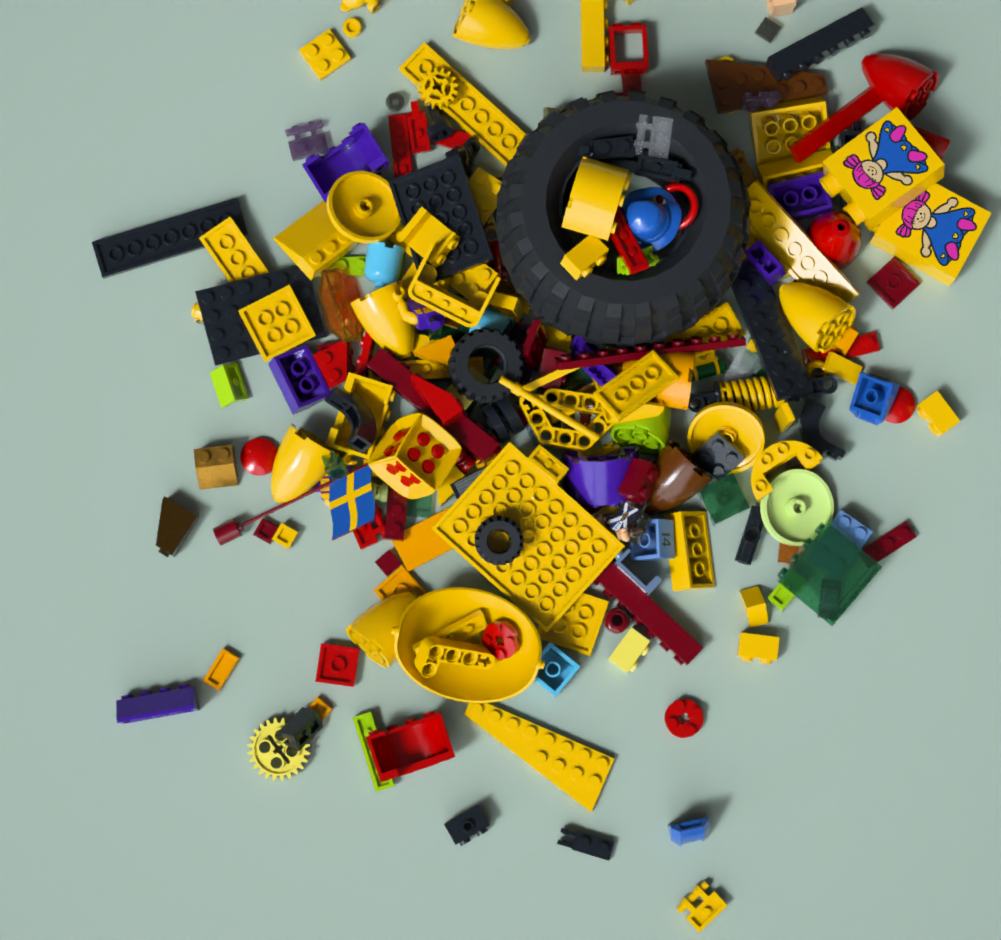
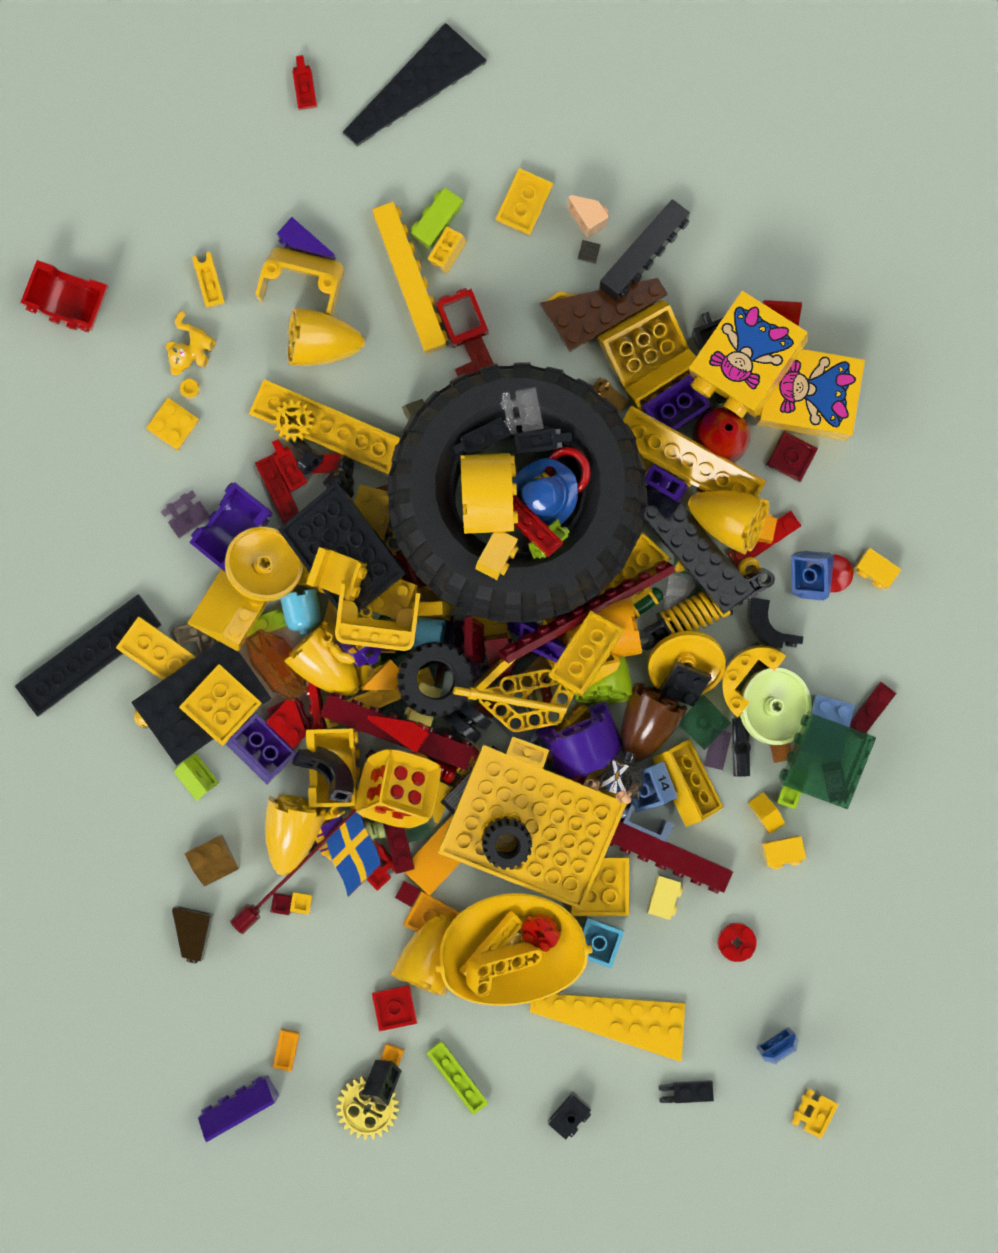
camera: 20 degrees left, 5 degrees up
red dish [240,438,277,476] -> none
clear green plate [322,450,349,482] -> none
red cylinder [366,710,455,782] -> none
clear smoke plate [386,93,404,112] -> none
dark red head [604,608,629,634] -> none
dark red brick [617,458,659,505] -> none
clear purple wing [740,91,781,112] -> none
yellow tile [772,402,796,434] -> none
red tile [789,87,881,163] -> none
yellow tile [822,352,863,384] -> none
red cylinder [861,53,939,121] -> none
none -> dark tan tile [173,623,217,654]
none -> clear purple tile [704,728,732,770]

